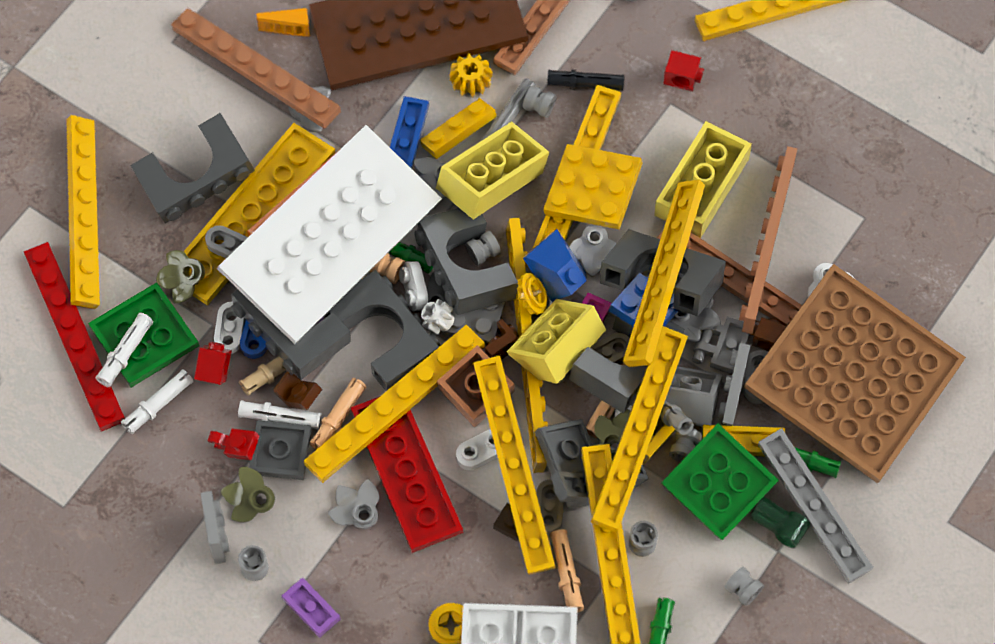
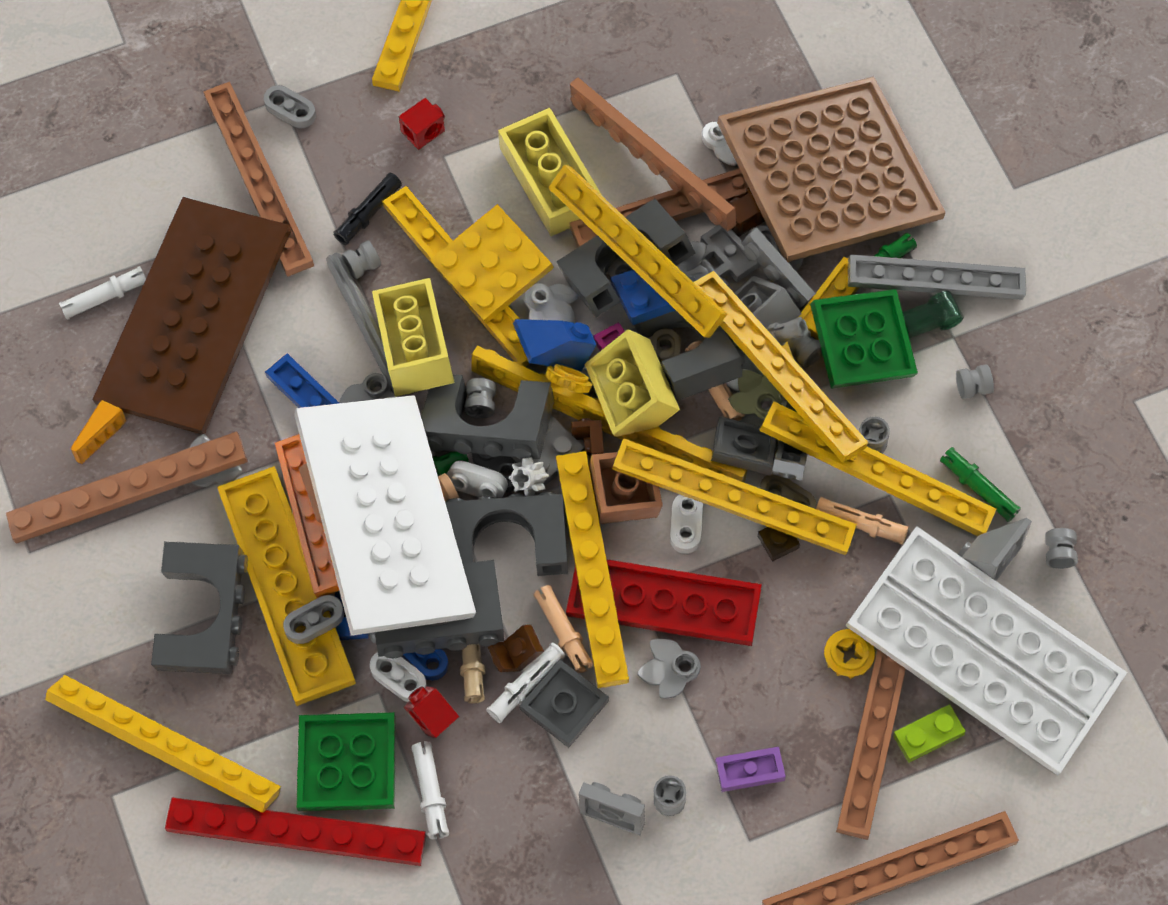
camera: 55 degrees left, 0 degrees up
white pin [95,313,153,387] -> none
olive plate [156,250,205,303] -> none
red plate [207,428,260,461] -> none
olive plate [221,467,275,522] -> none
yellow plate [419,98,497,159] -> none
yellow gear [449,53,493,98] -> none

